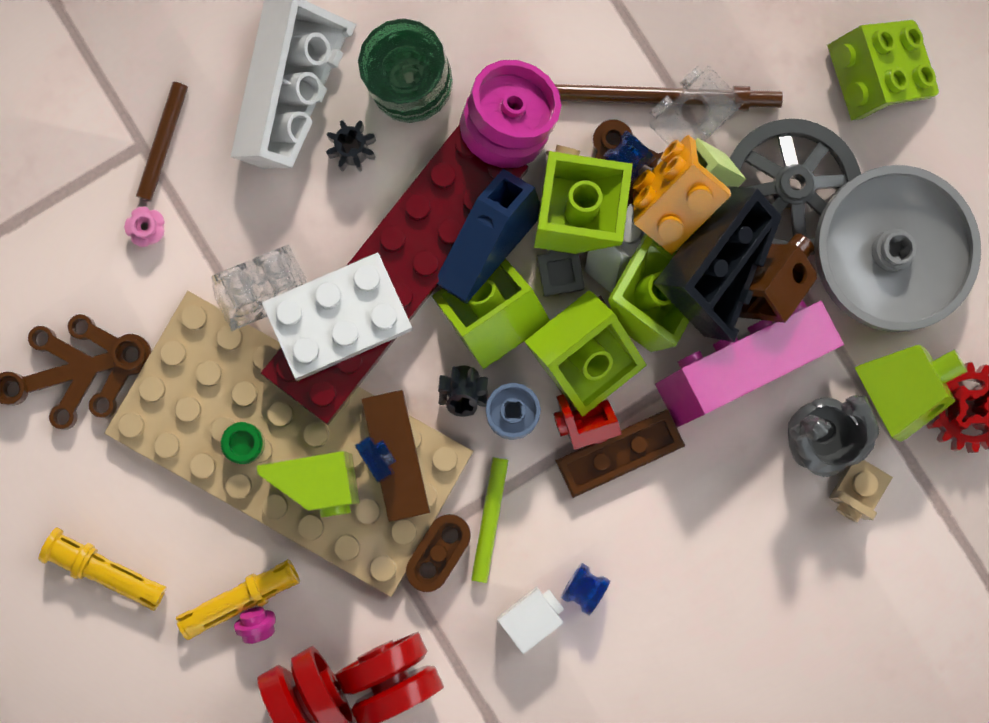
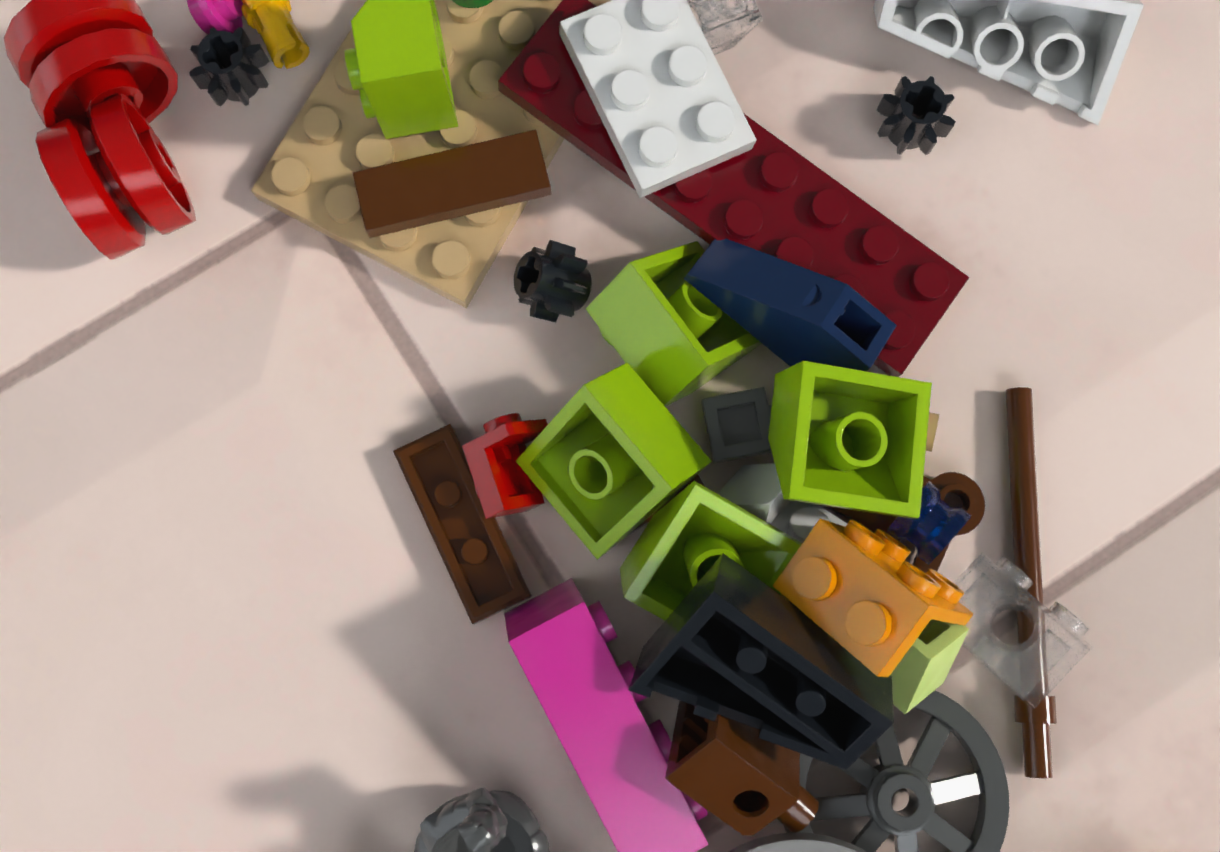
camera: 85 degrees right, 5 degrees down
clear blue plate [354,436,396,483] -> none
clear green wheel [358,18,453,123] -> none
reddish brown plate [406,514,471,592] -> none
dark pink wheel [459,60,562,168] -> none
lime bar [471,457,509,583] -> none
sand blue wheel [486,383,541,440] -> none
white brick [497,587,564,654] -> none
clear blue wheel [560,563,611,616] -> none
none -> black gear [189,27,270,107]

